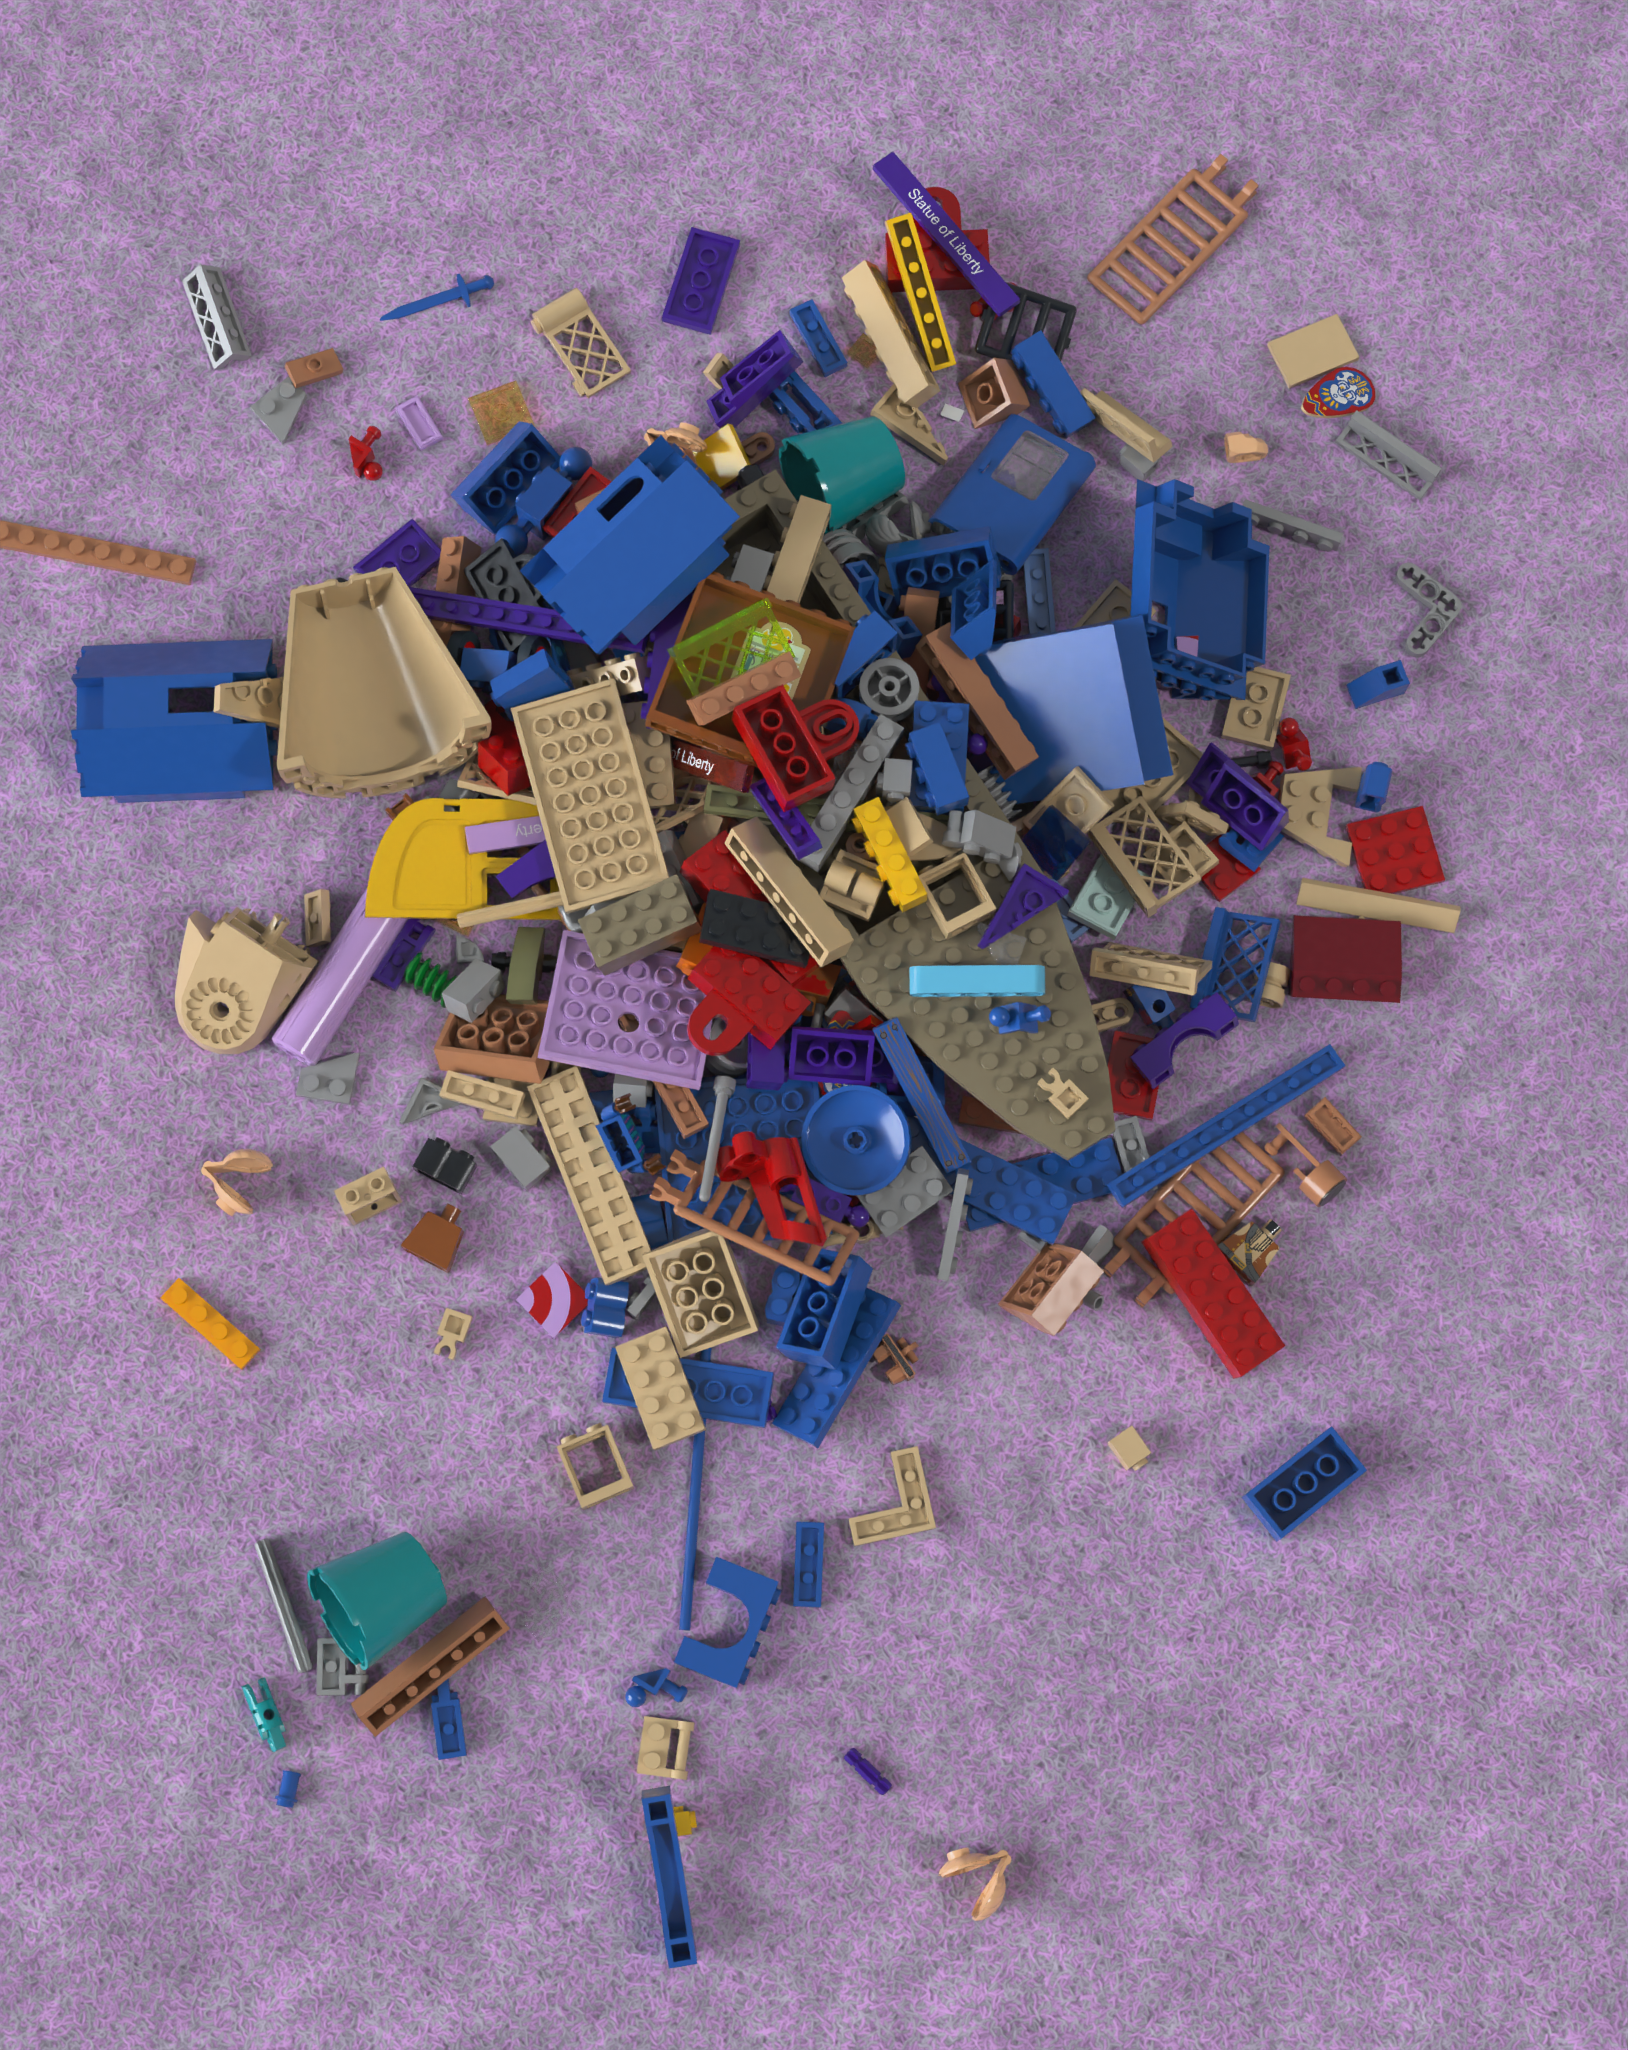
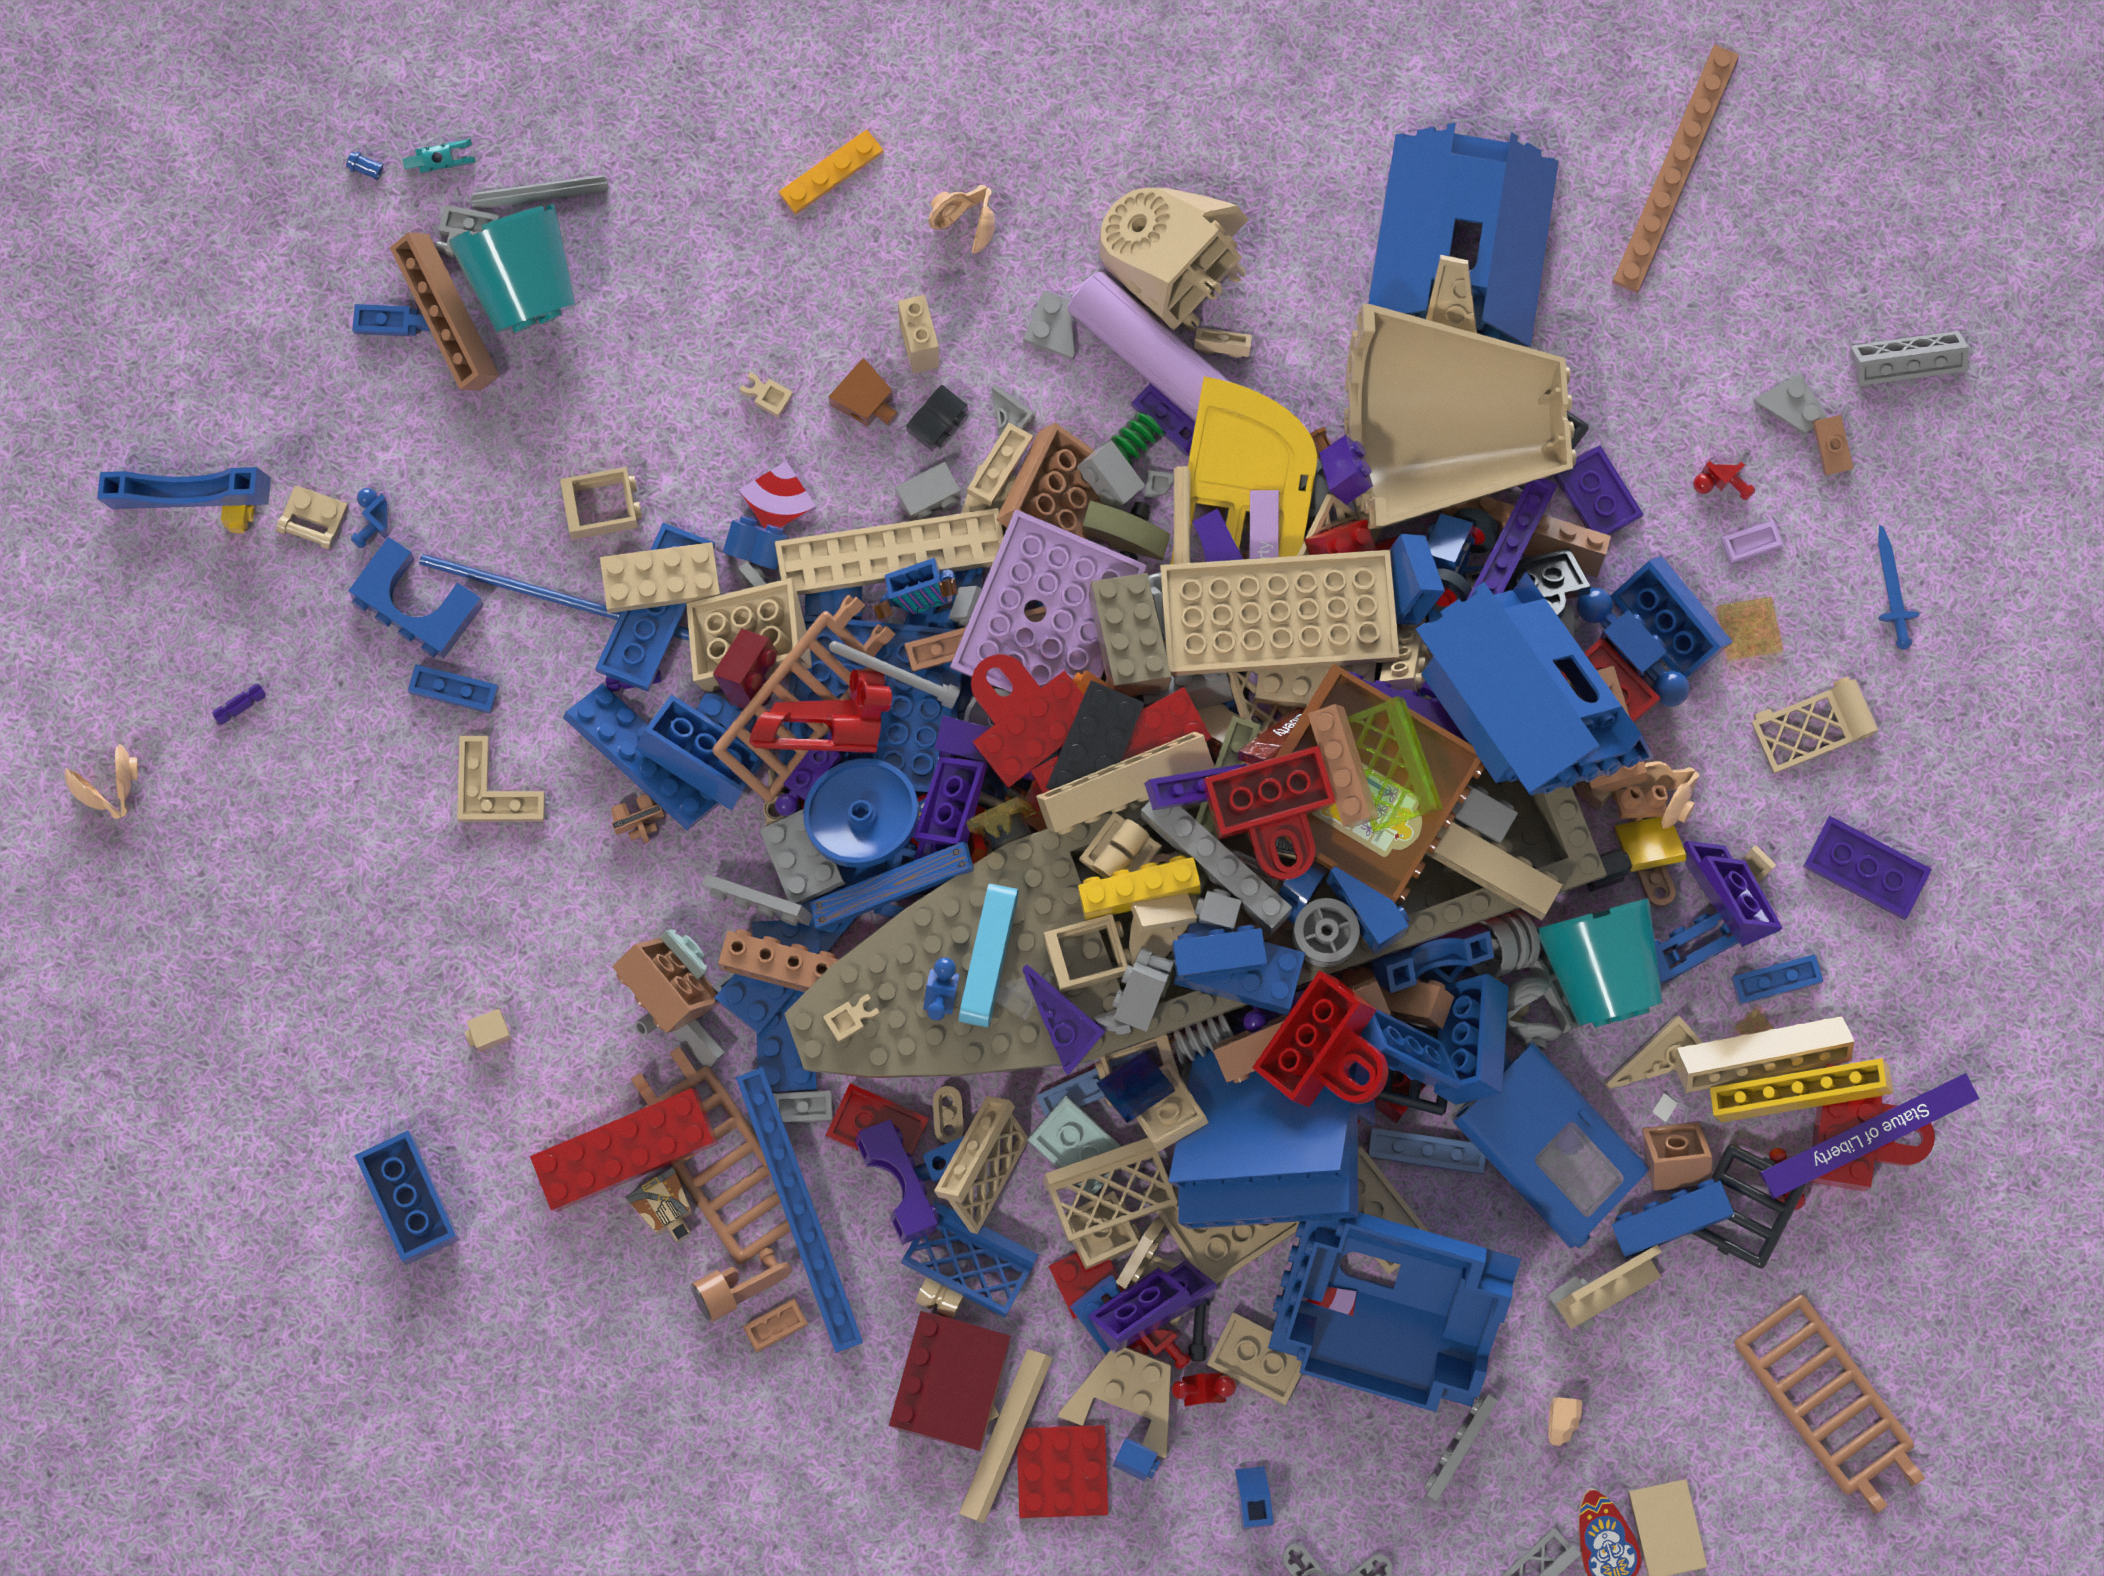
camera: 100 degrees right, 0 degrees up
none -> light aqua tile [660,929,707,979]
none -> dark red brick [713,628,779,709]
none -> nougat brick [718,929,838,992]
none -> clear yellow piece [966,797,1037,851]
none -> red brick [1252,970,1388,1107]
none -> dark purple brick [1319,434,1373,505]

